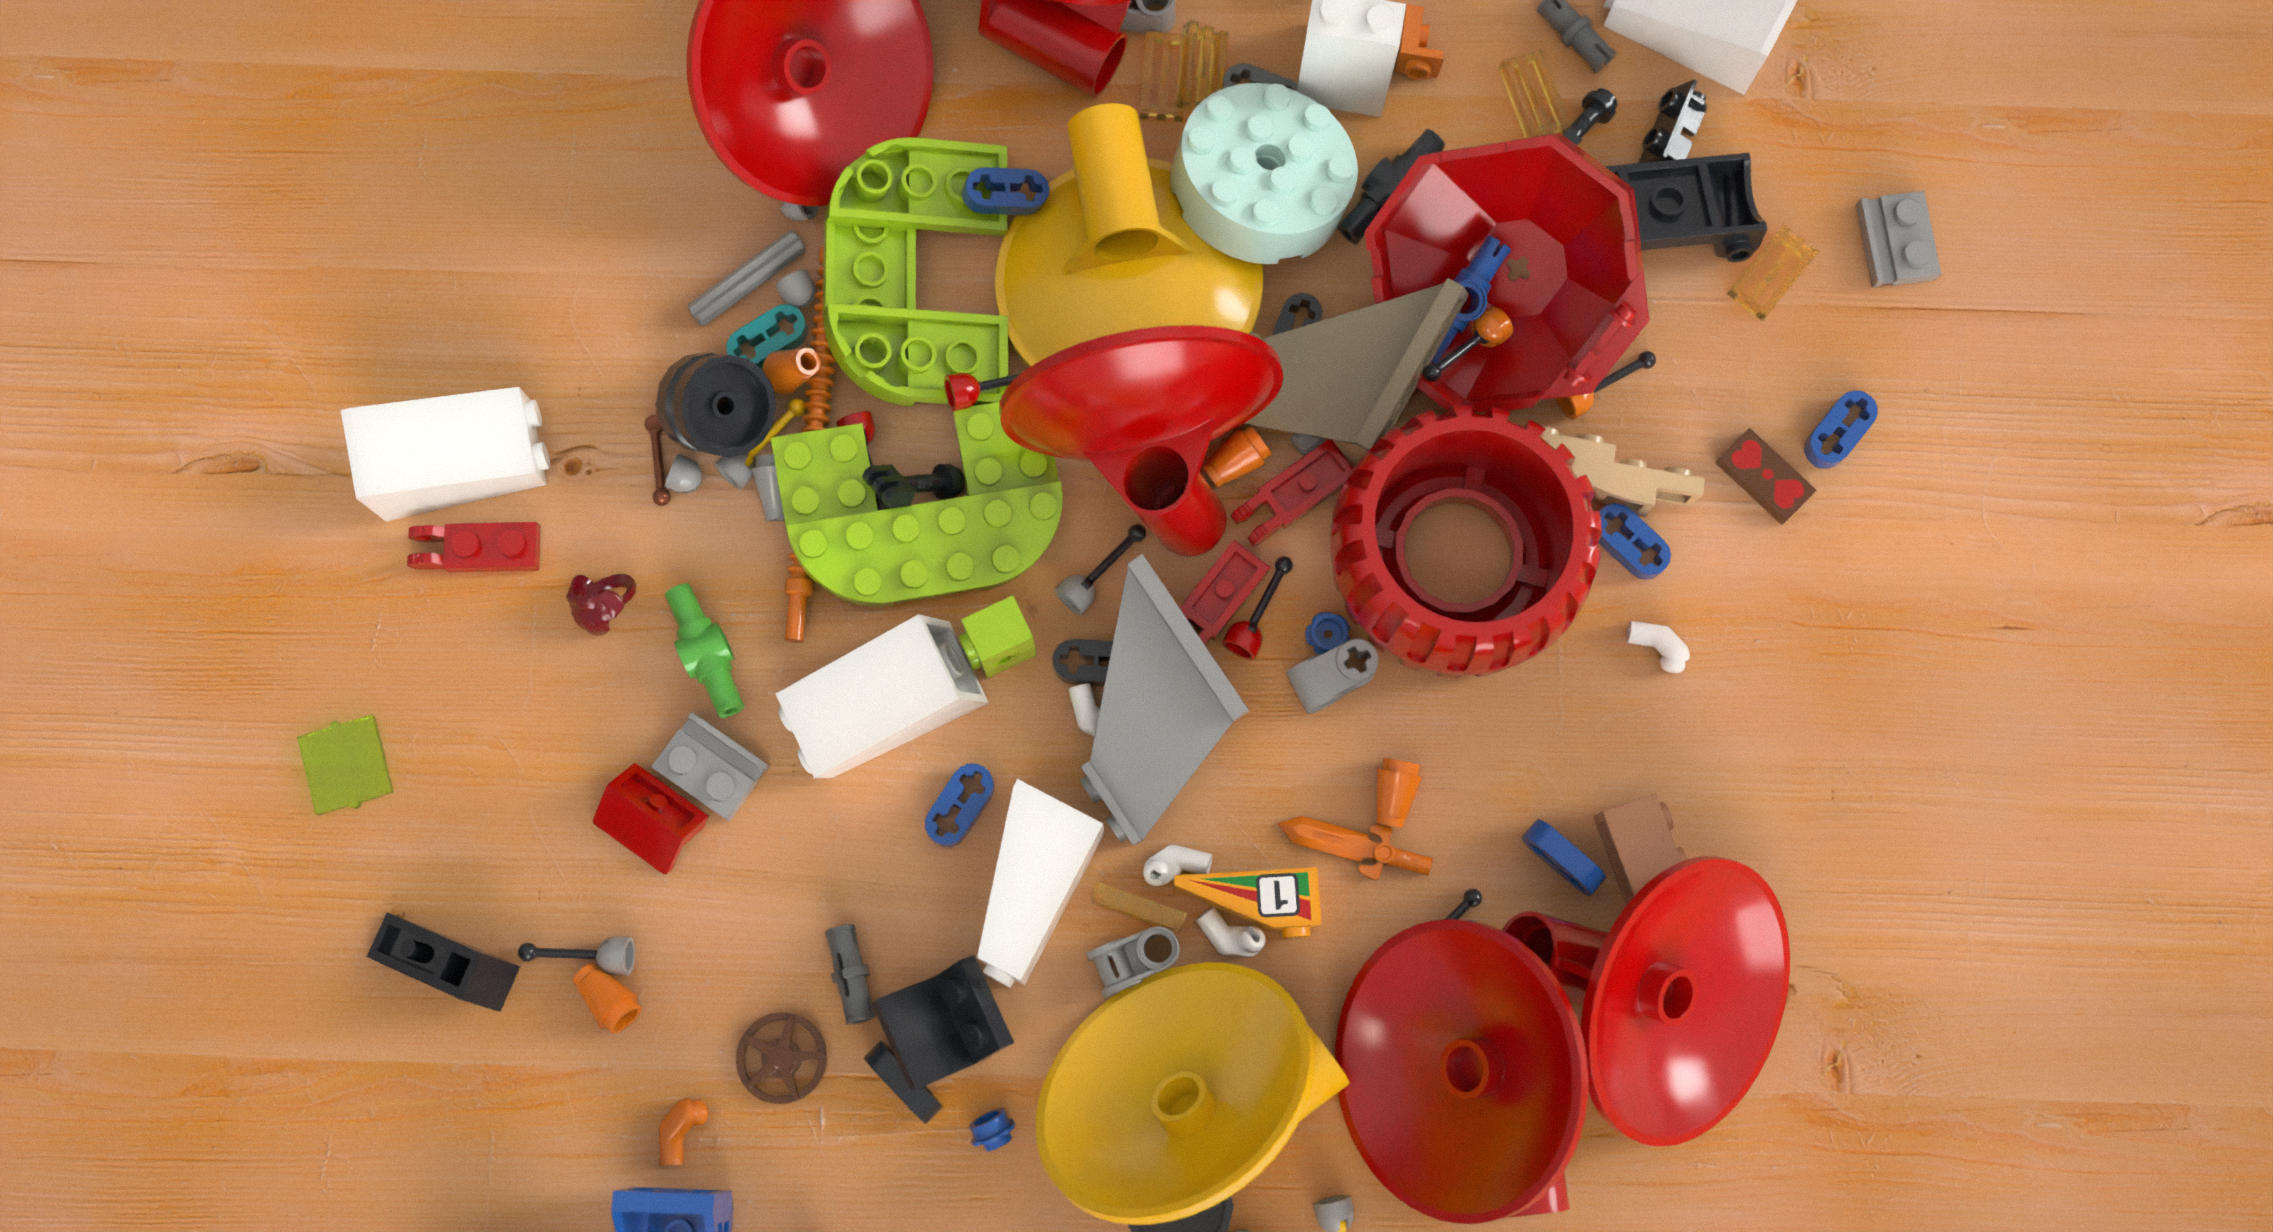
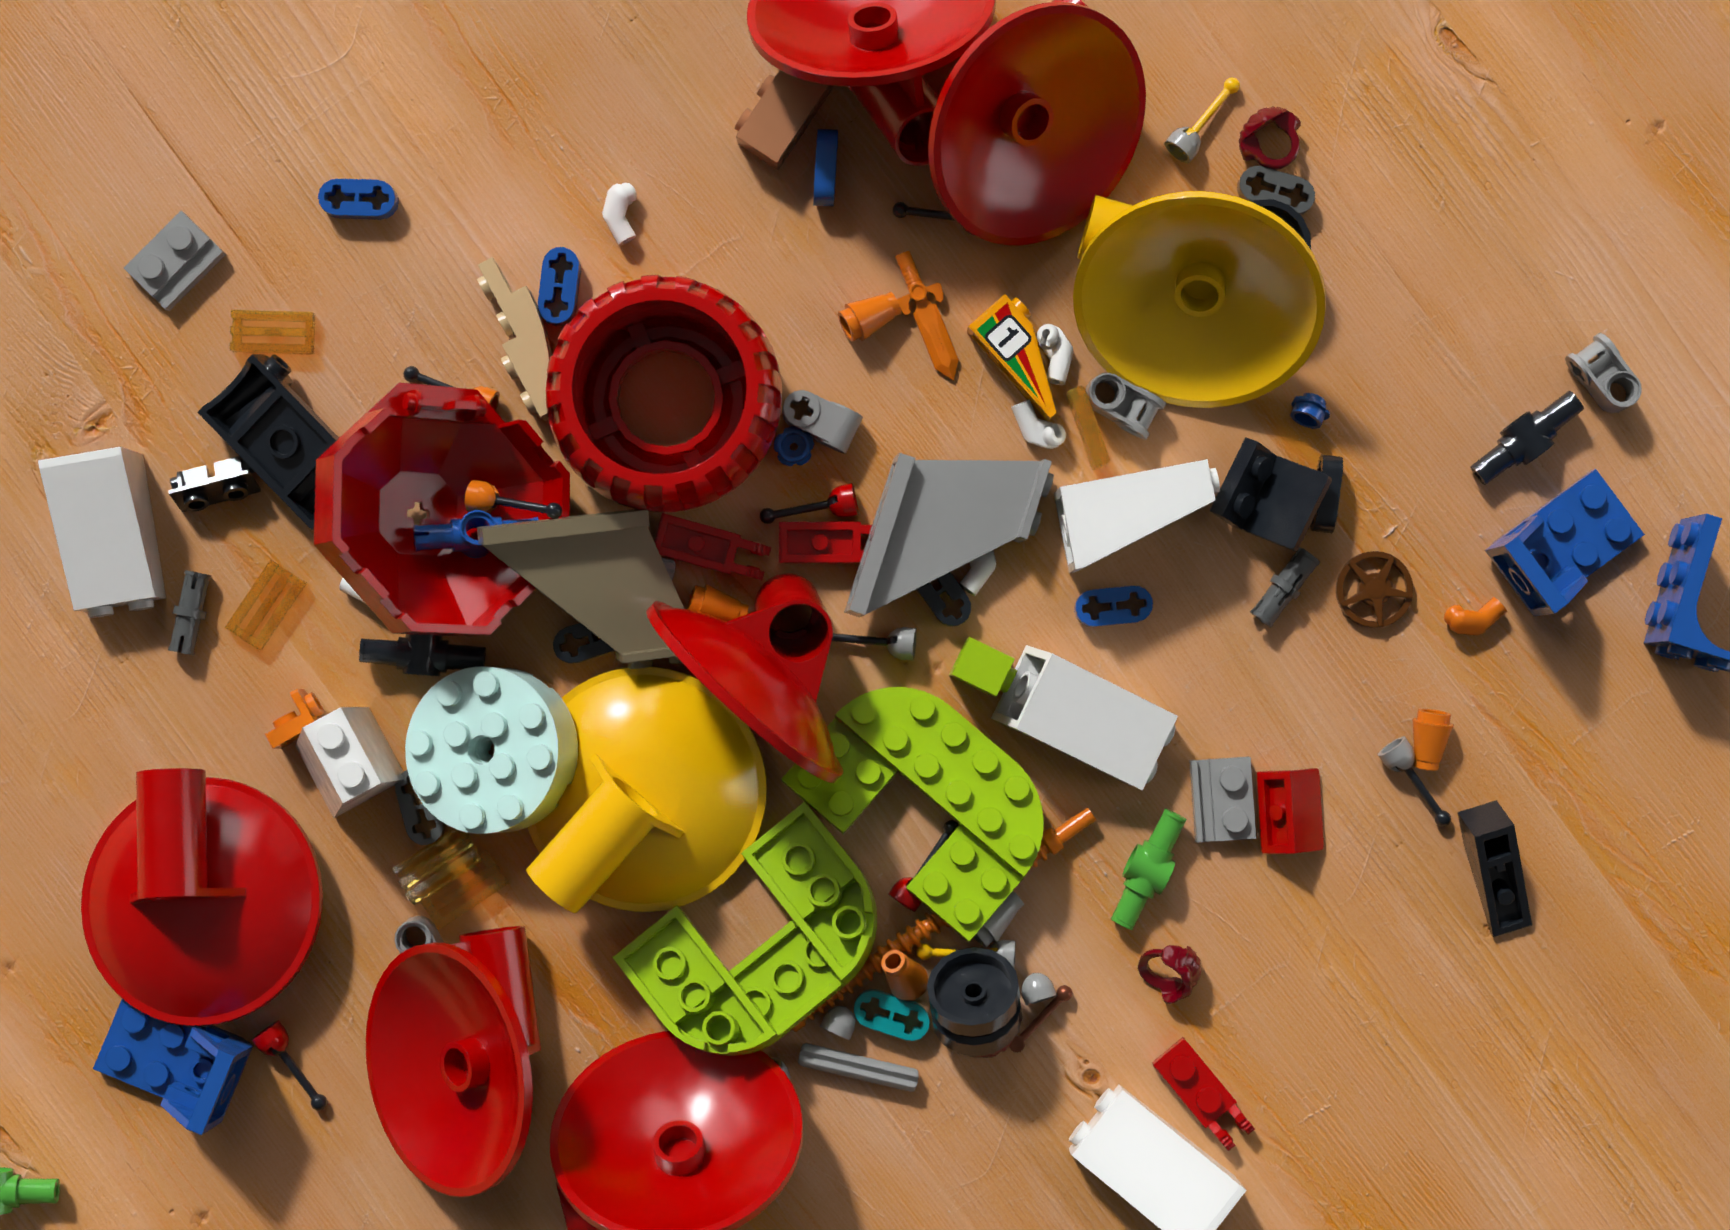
camera: 130 degrees left, 10 degrees up
clear neon green piece [297,715,394,815] -> none
black hinge [862,464,965,508] -> none
red hinge [944,373,1021,412] -> none
blue beam [962,167,1049,215] -> none
black hinge [1562,88,1617,145] -> none
reddish brown tile [1715,428,1817,525] -> none

